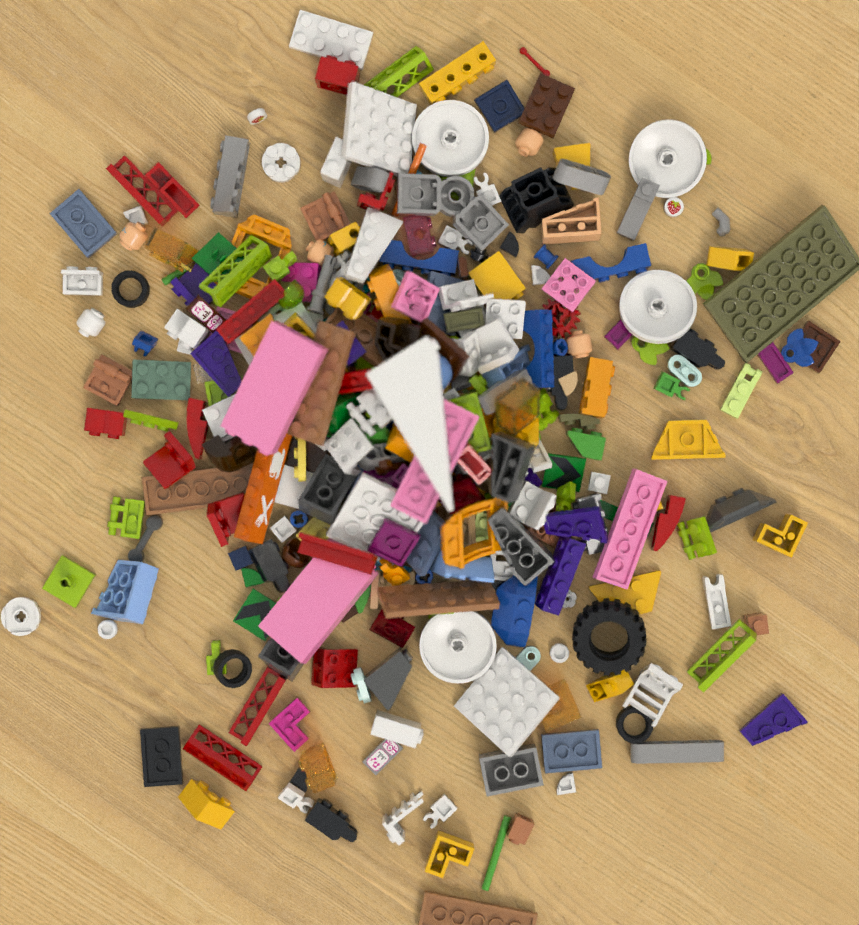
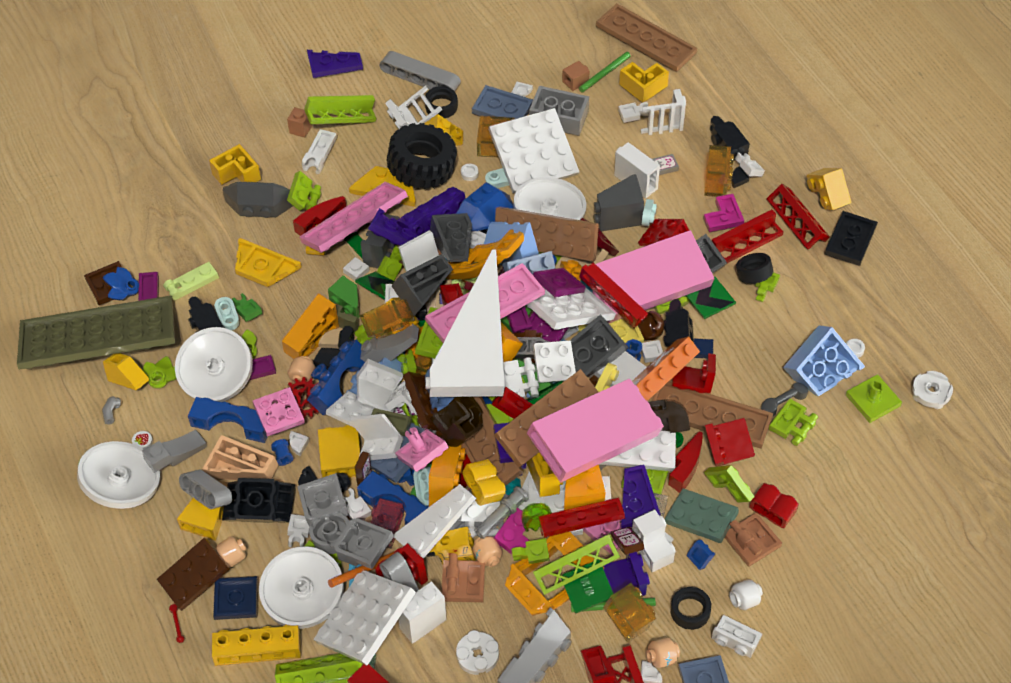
camera: 150 degrees left, 35 degrees down
green tile [241,568,265,587] -> none

